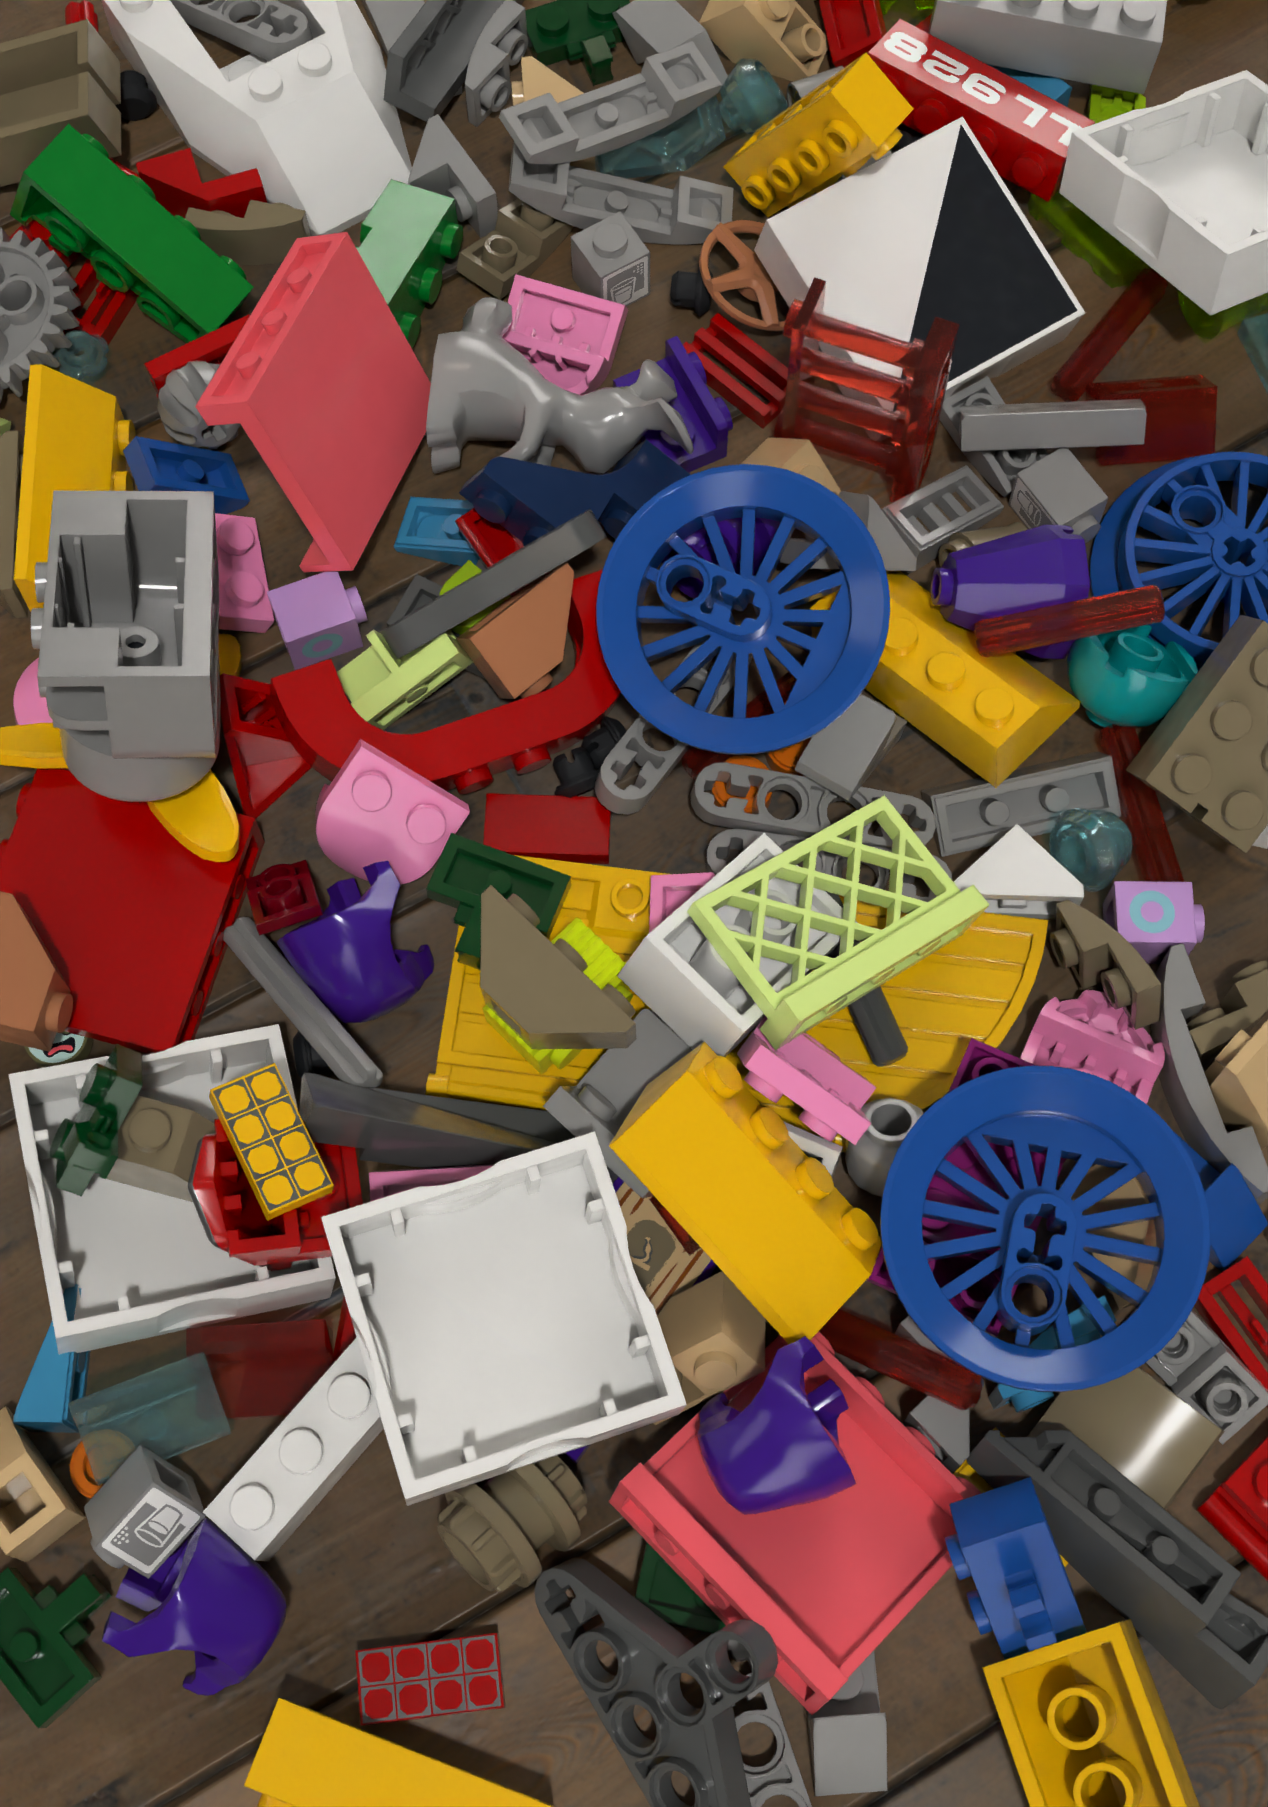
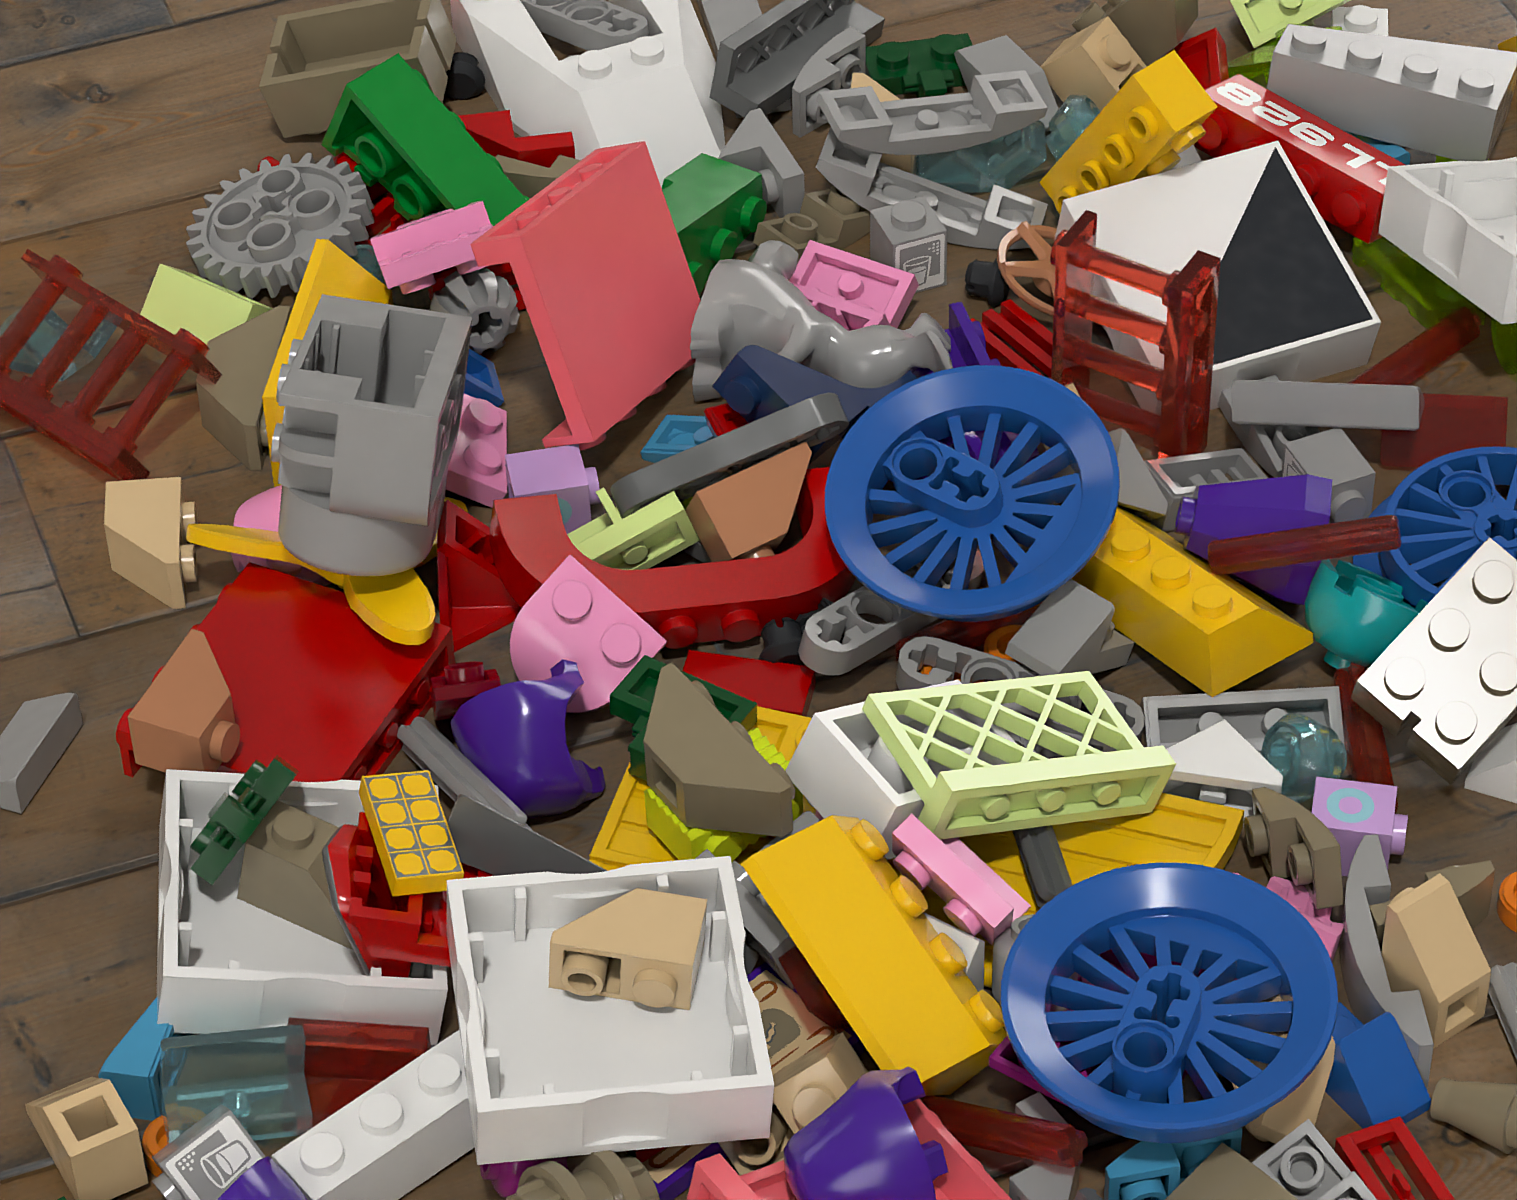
camera: 10 degrees right, 25 degrees down
none -> bright pink slope [370,201,493,294]
none -> tan slope [548,888,707,1010]

